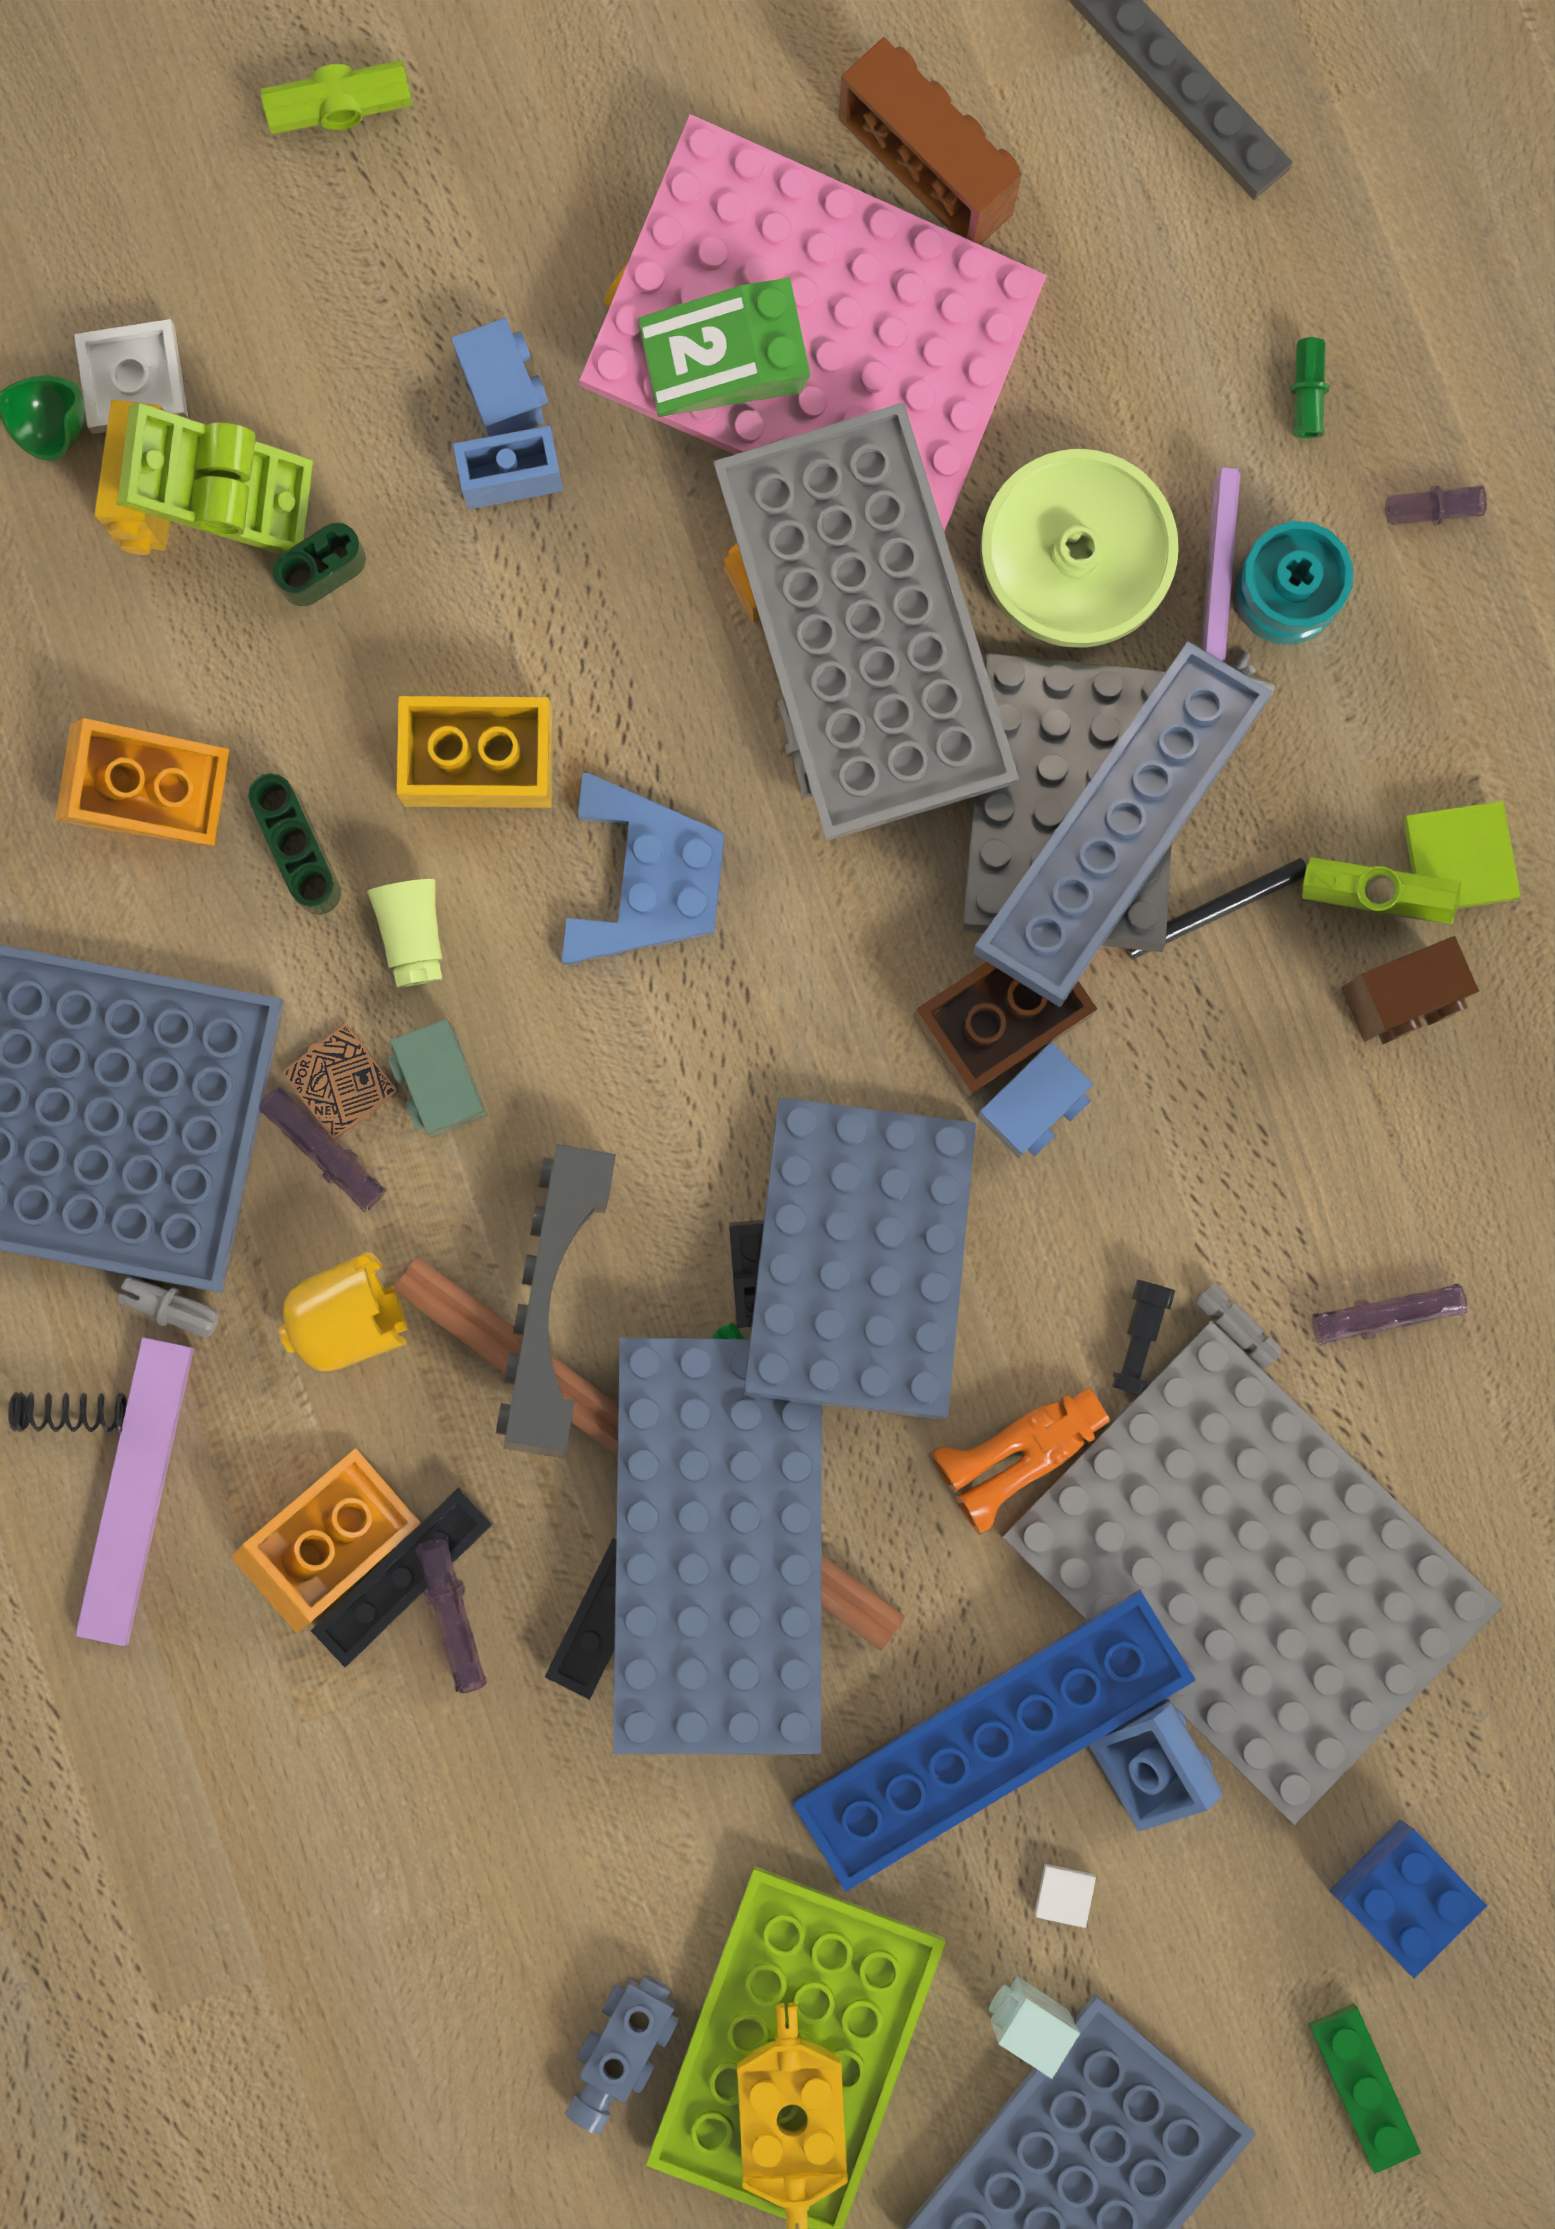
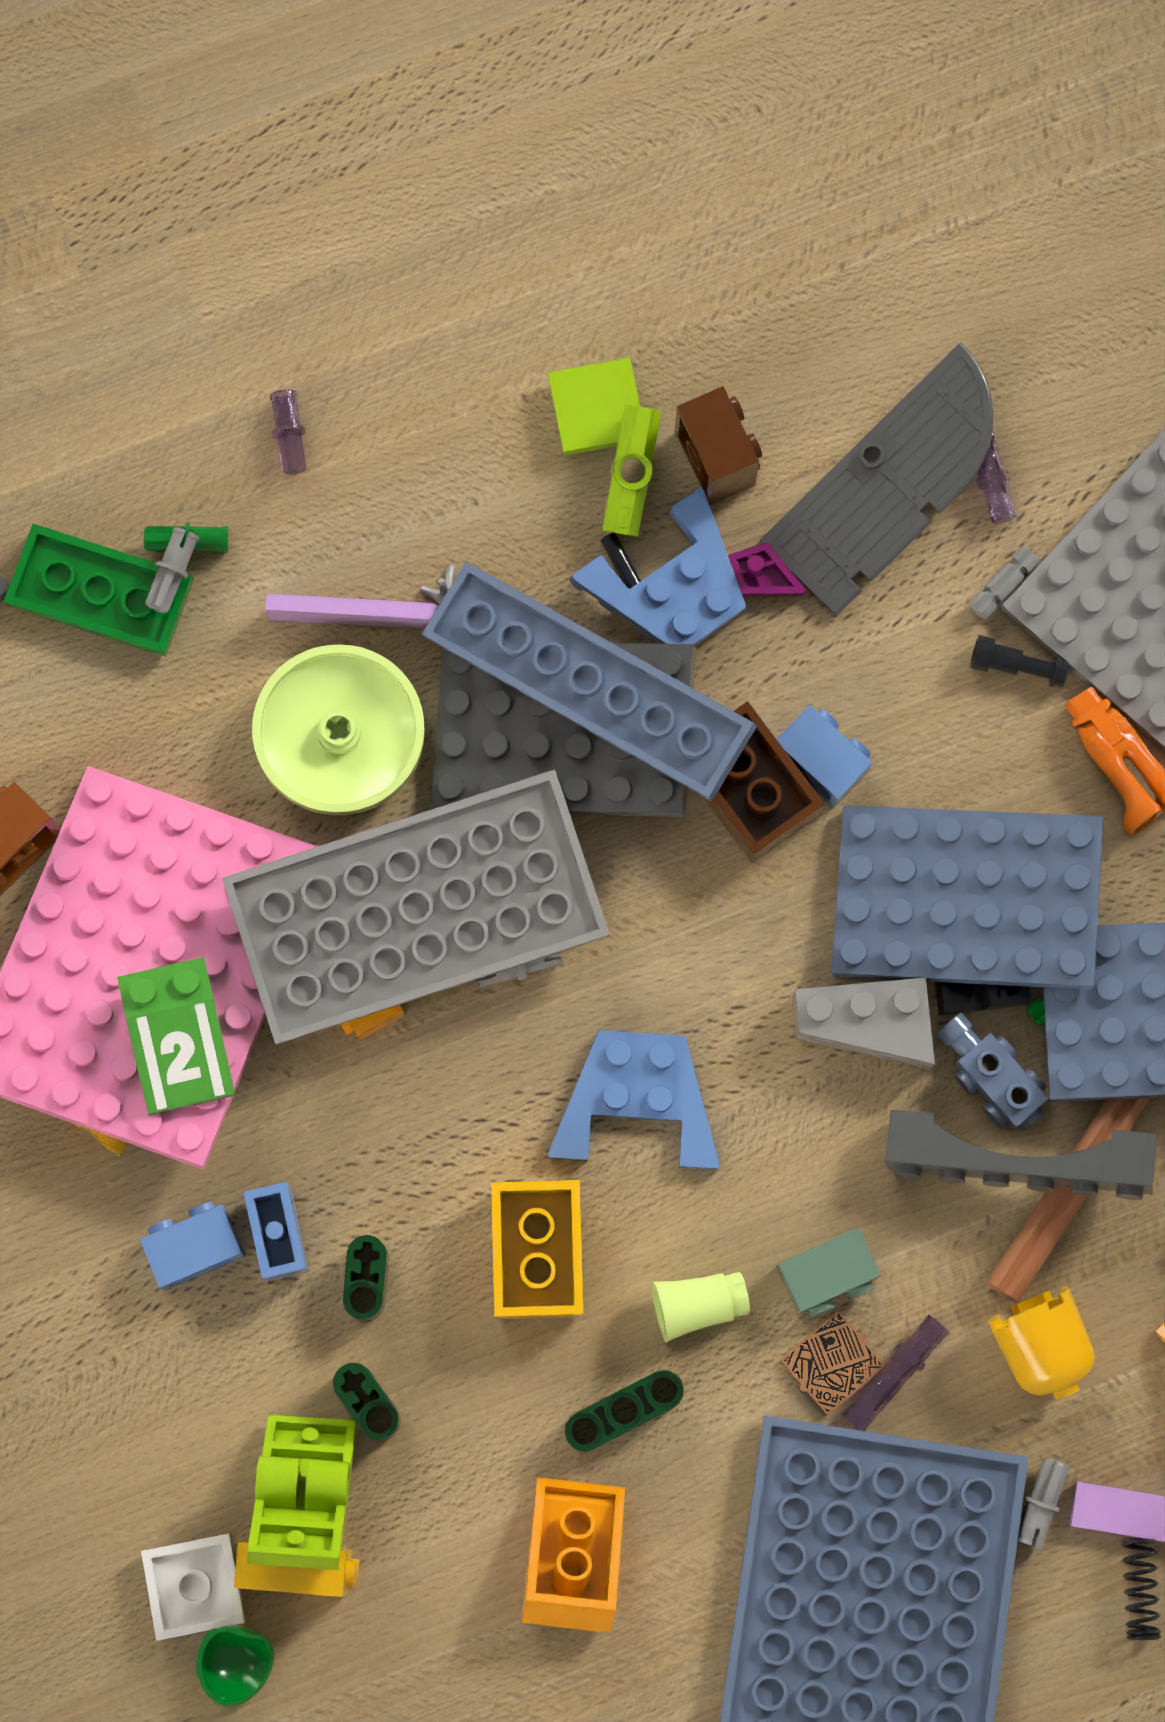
camera: 90 degrees left, 5 degrees down
teal wheel [1234,521,1353,645] -> none
none -> green plate [4,523,194,657]
none -> light grey axle [145,527,199,613]
none -> dark green beam [343,1235,389,1322]
none -> medium blue wing [569,487,746,646]
none -> magenta piece [728,542,805,596]
none -> dark grey door [760,343,994,616]
none -> light grey wedge [792,978,935,1070]
none -> sand blue brick [935,1012,1049,1130]

